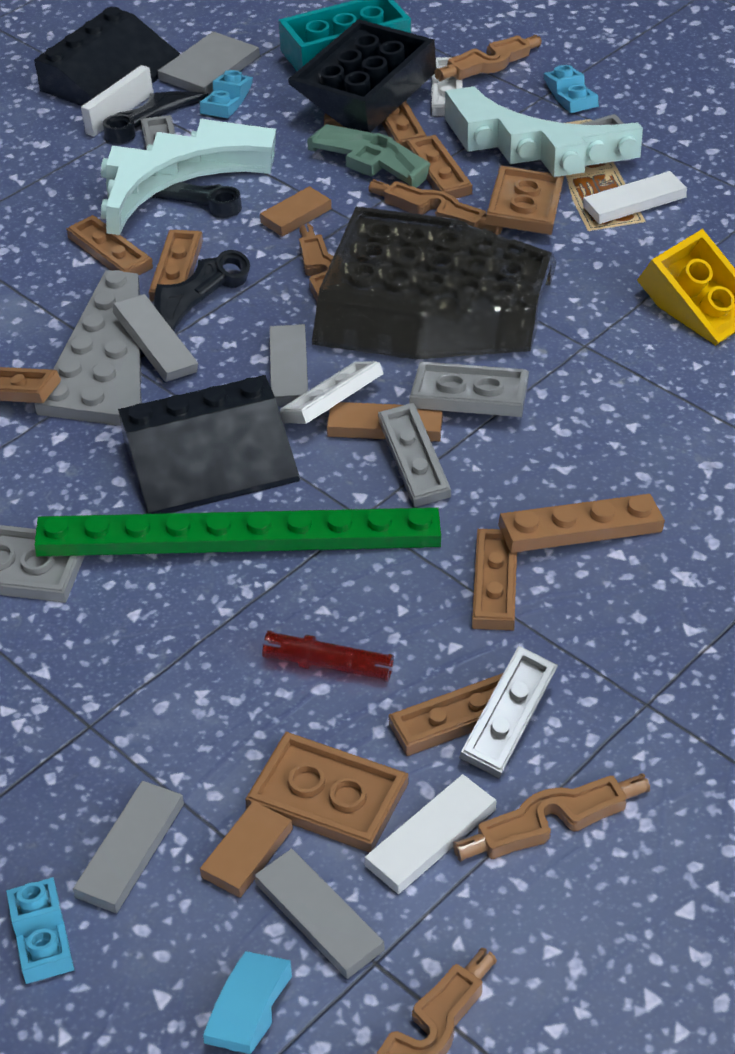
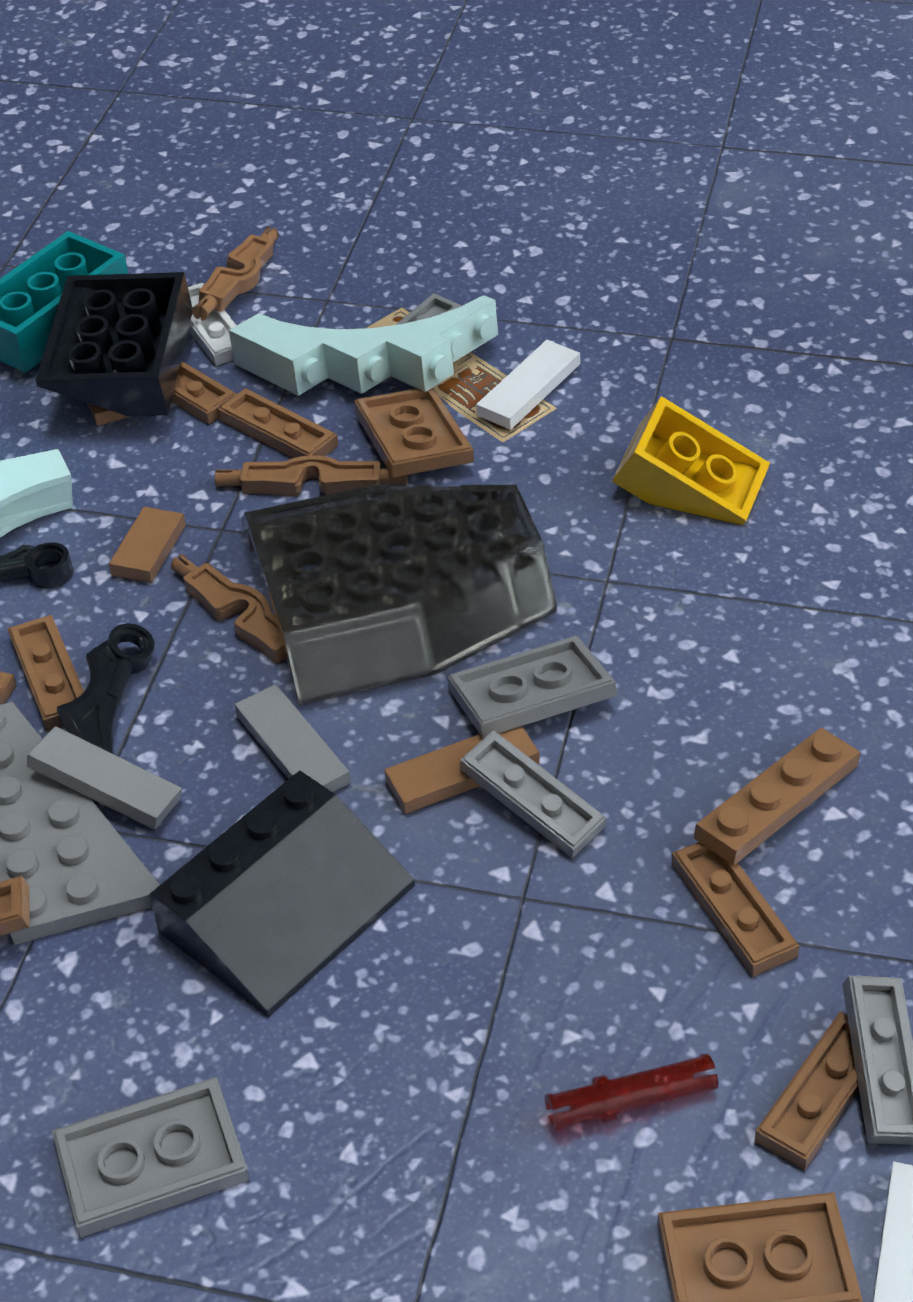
camera: 30 degrees left, 0 degrees up
green plate [34,507,441,557] -> none
white tile [280,361,384,424] -> none
sand green plate [307,124,430,188] -> none
medium azure slope [544,65,599,113] -> none

